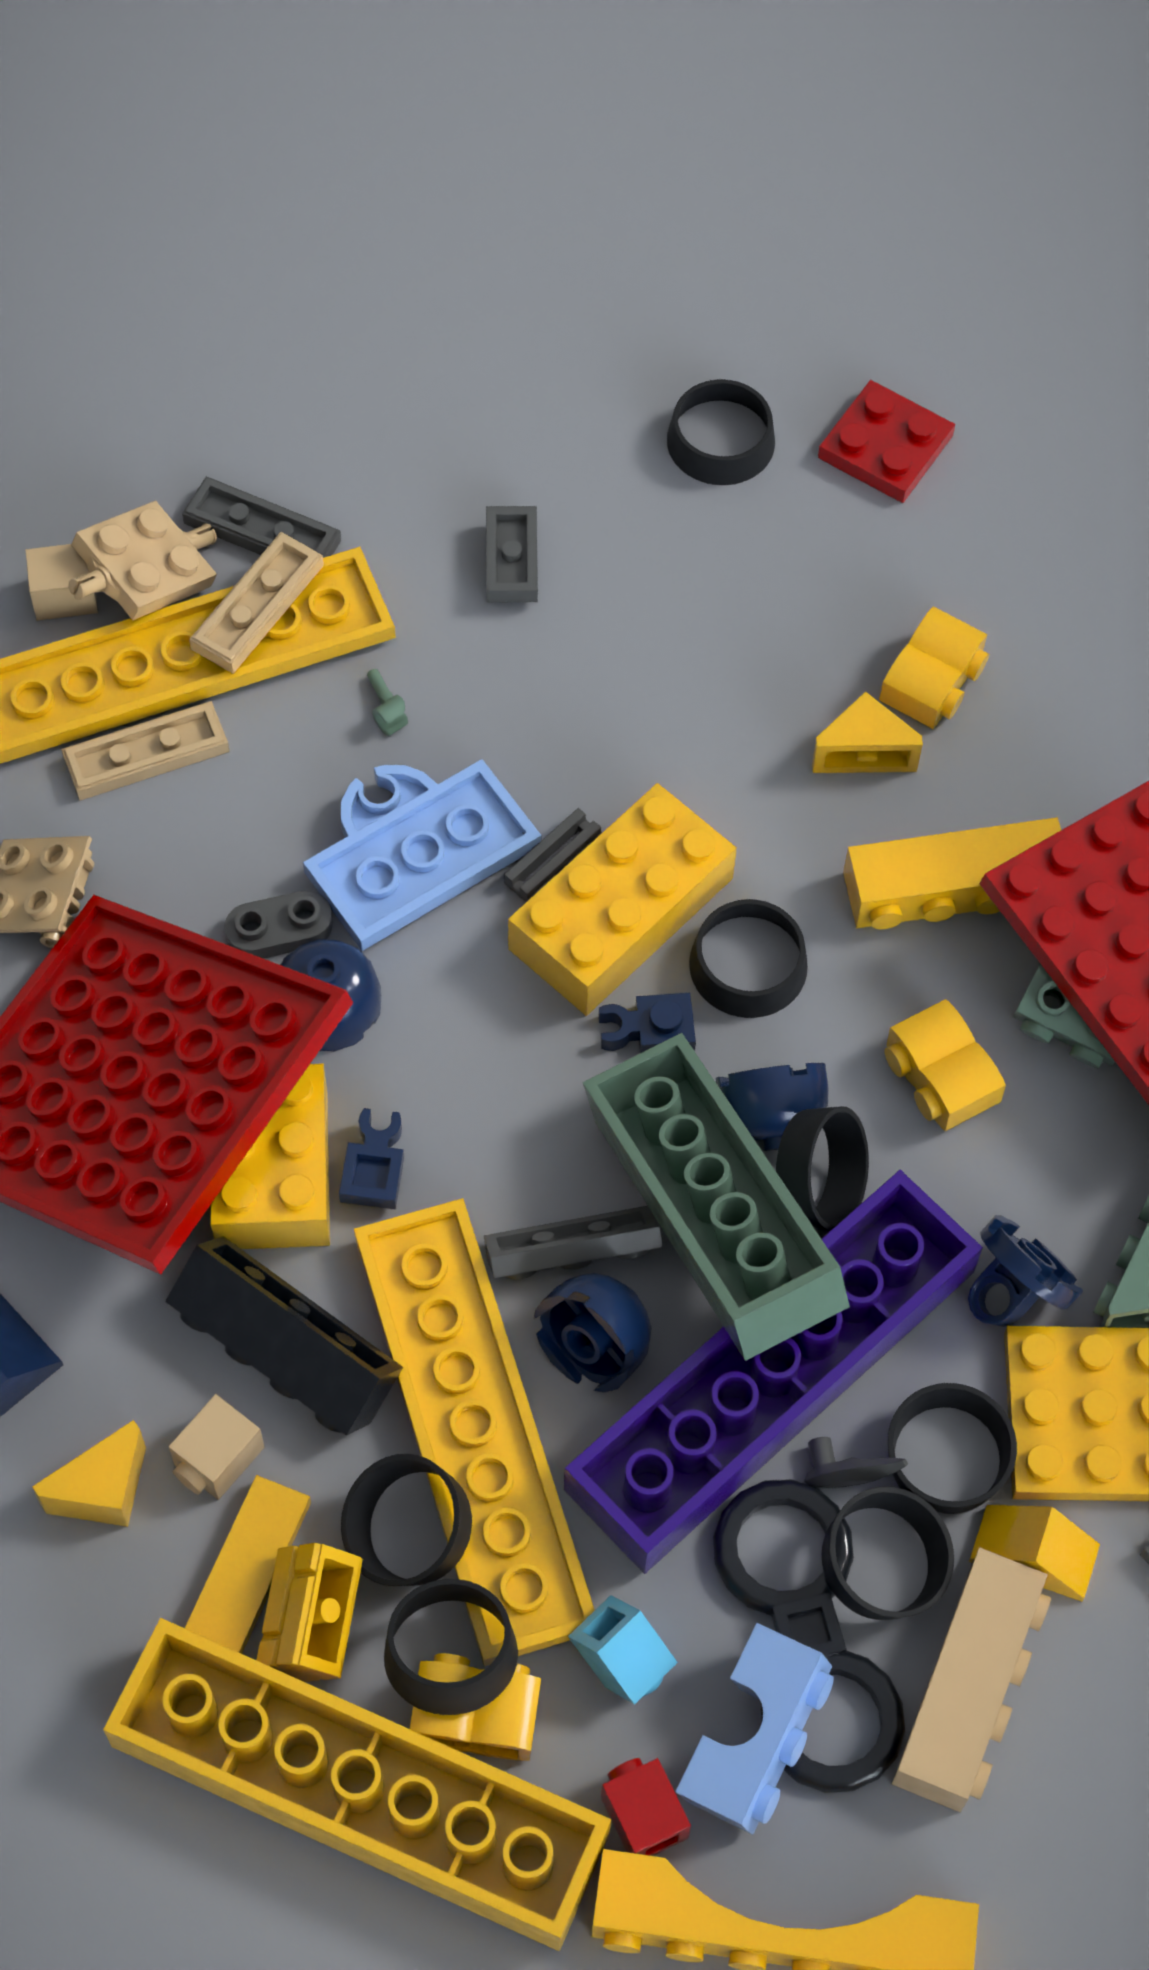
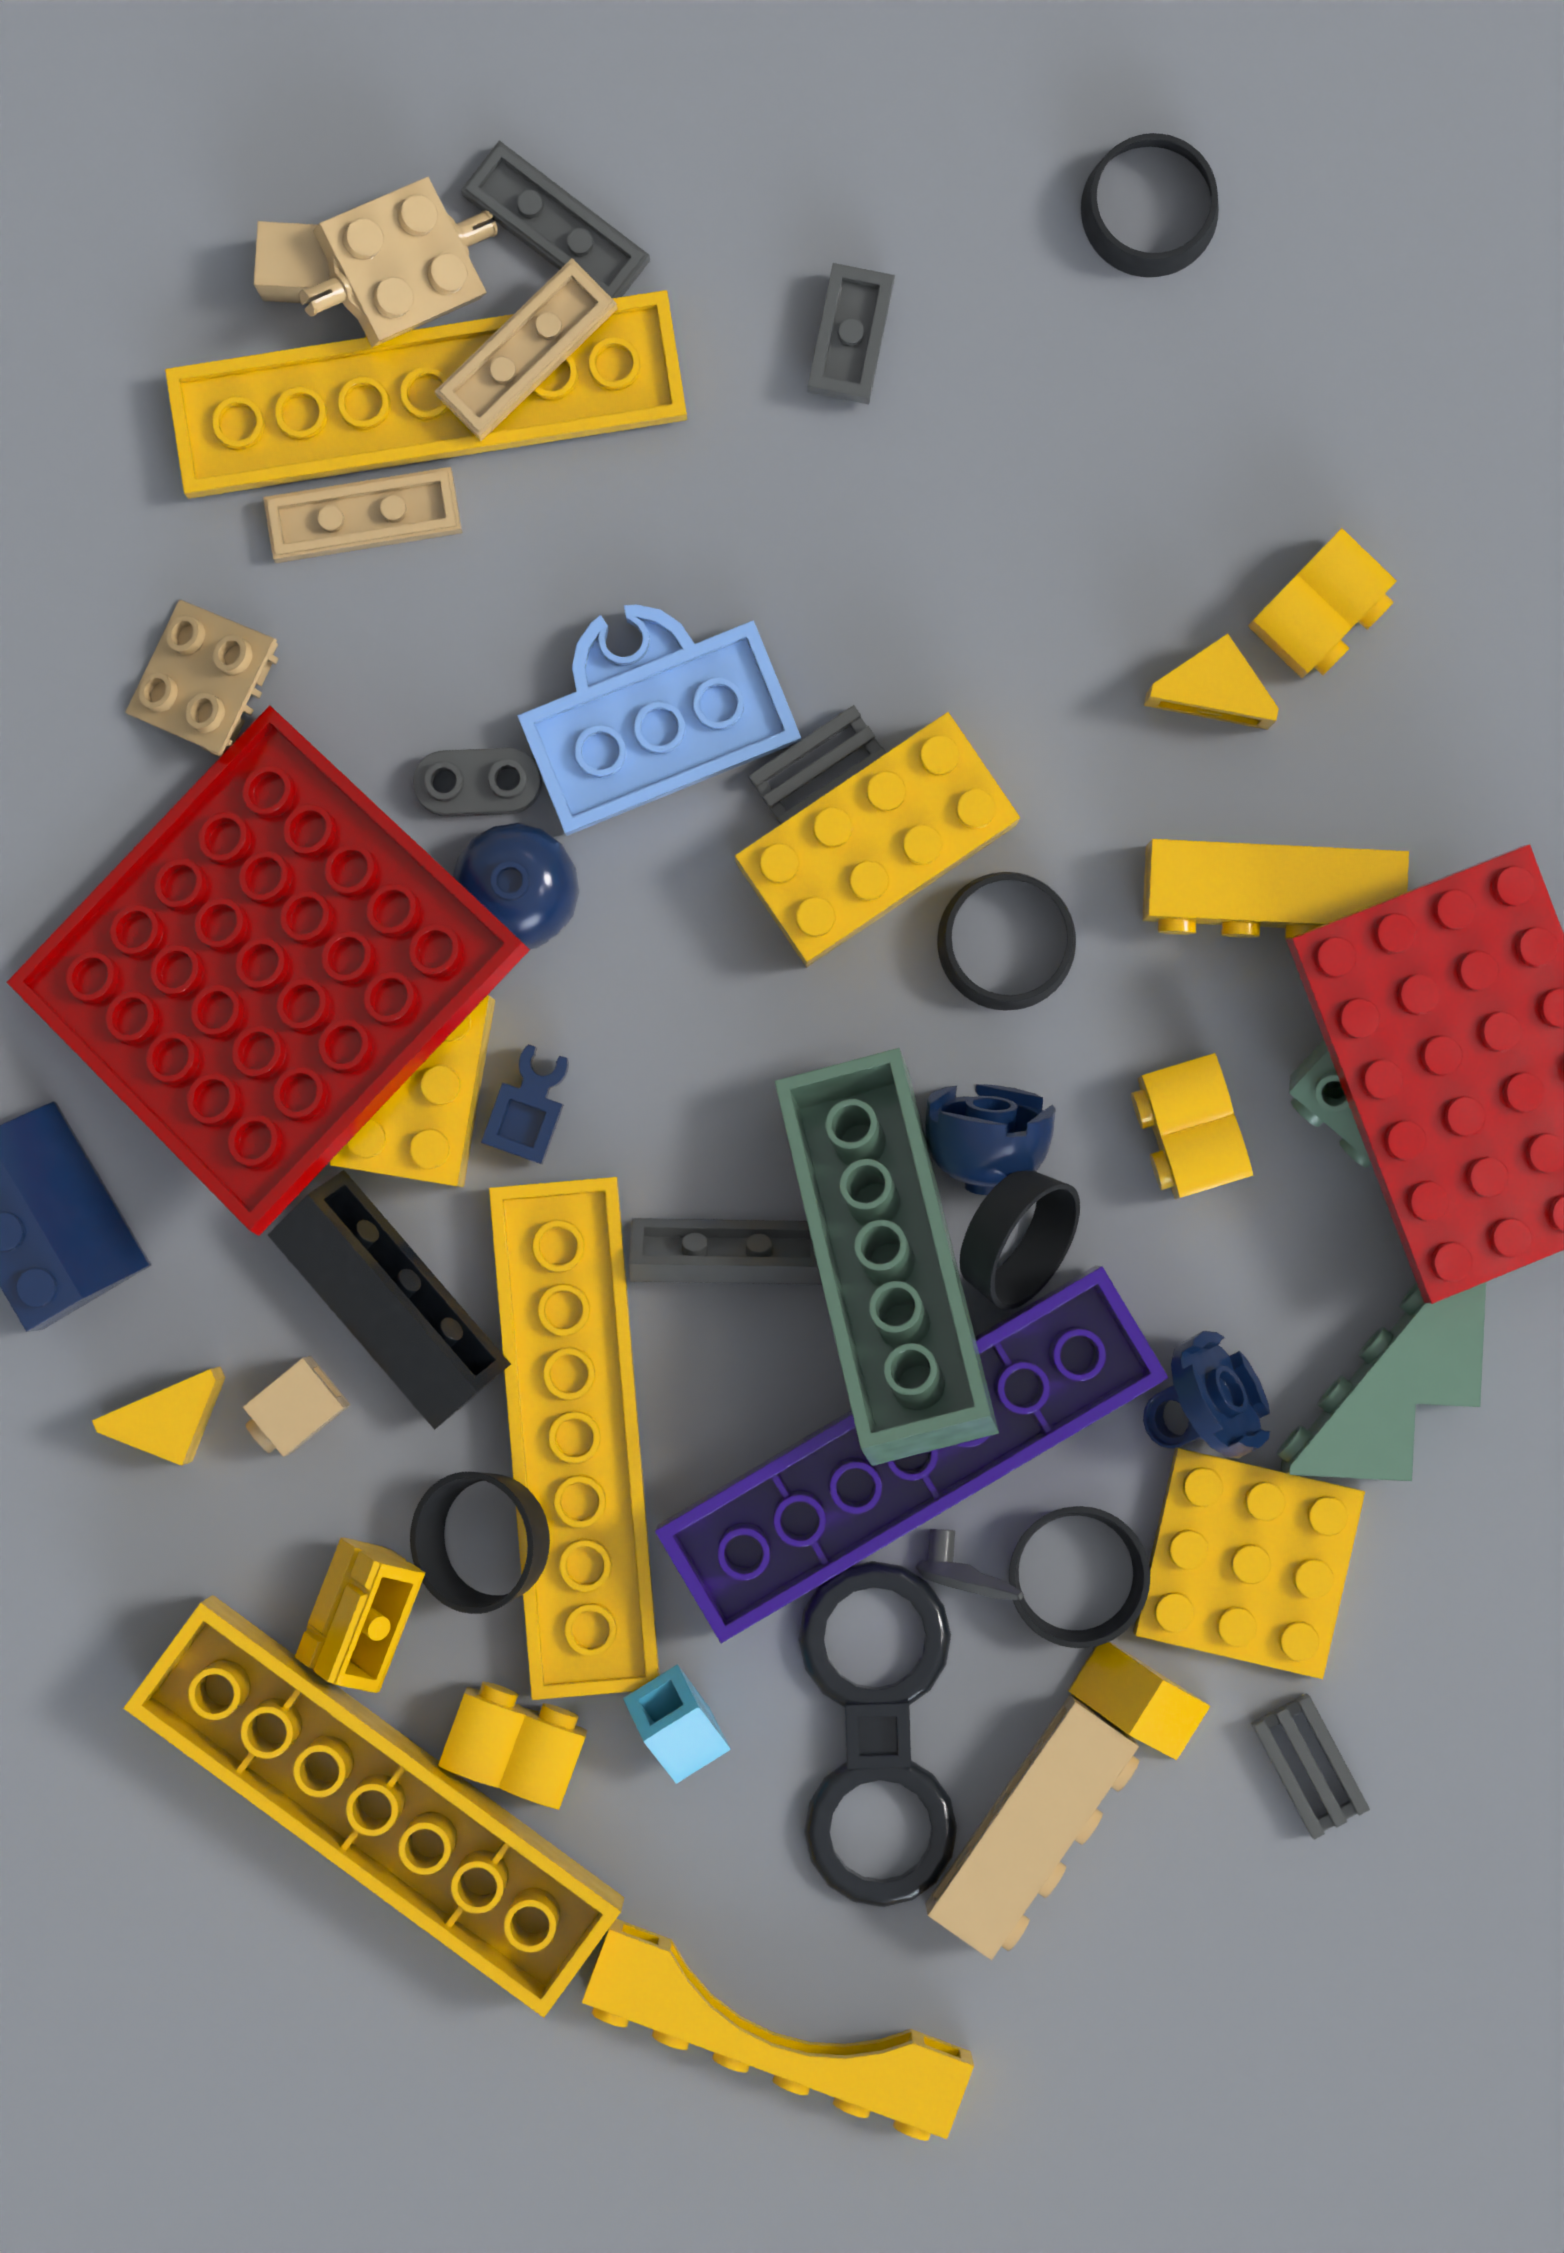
camera: 15 degrees right, 25 degrees up
yellow tile [185,1475,311,1654] -> none
sand green hand [367,669,408,736] -> none
black tyre [384,1579,518,1715] -> none
dark blue cylinder [534,1273,652,1393] -> none
dark blue plate [598,992,696,1053] -> none
red brick [601,1758,691,1856] -> none
light blue arch [676,1623,834,1835] -> none
red plate [818,379,956,503] -> none
black tyre [821,1487,954,1620] -> none

